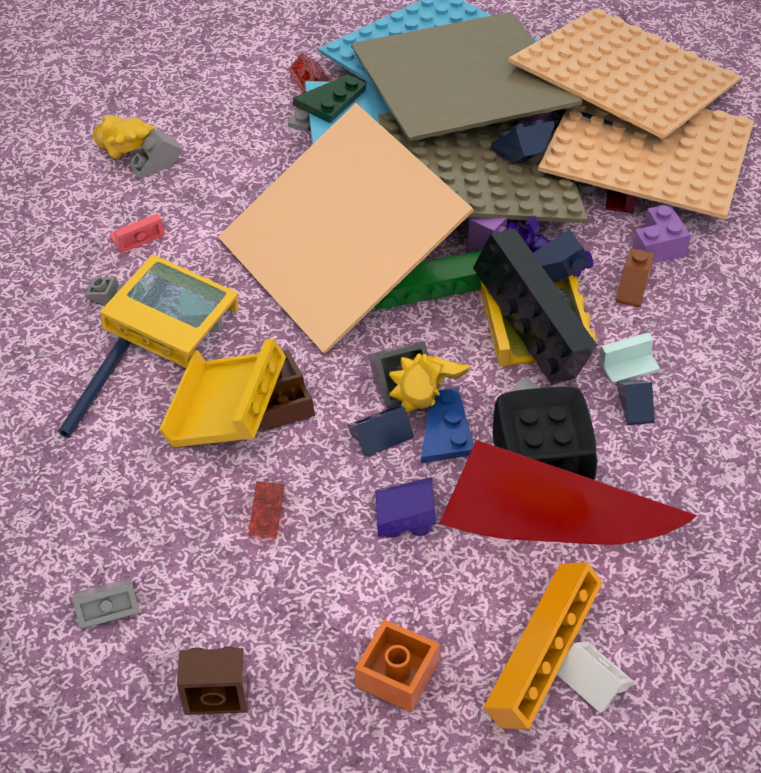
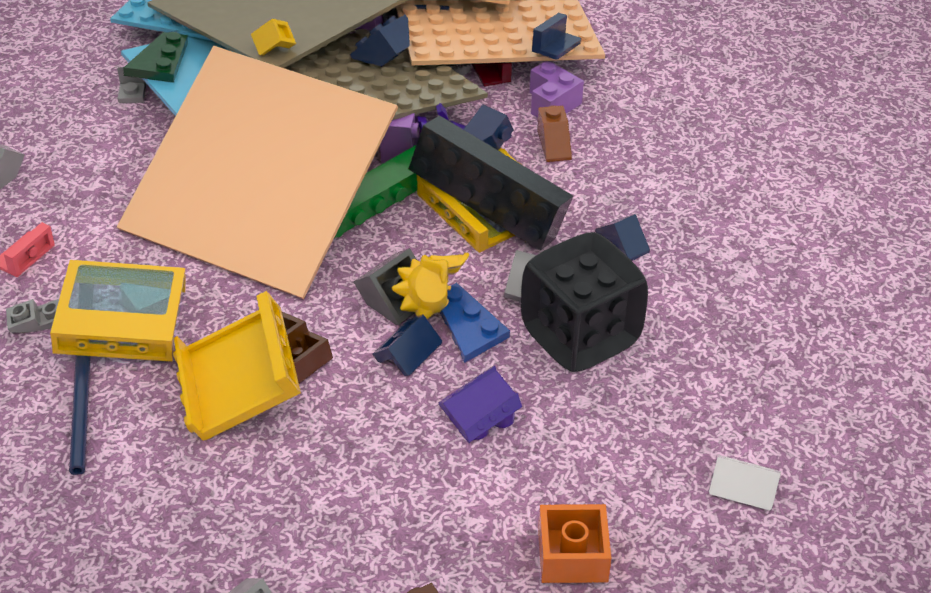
camera: 30 degrees left, 5 degrees down
clear red slope [248,481,284,539] -> none
clear red panel [288,53,331,93] -> none
red sticker [439,440,697,545] -> none
light orange brick [483,562,603,730] -> none
light aqua panel [599,333,660,384] -> none
none -> yellow panel [251,19,296,55]
none -> dark blue panel [532,13,581,60]

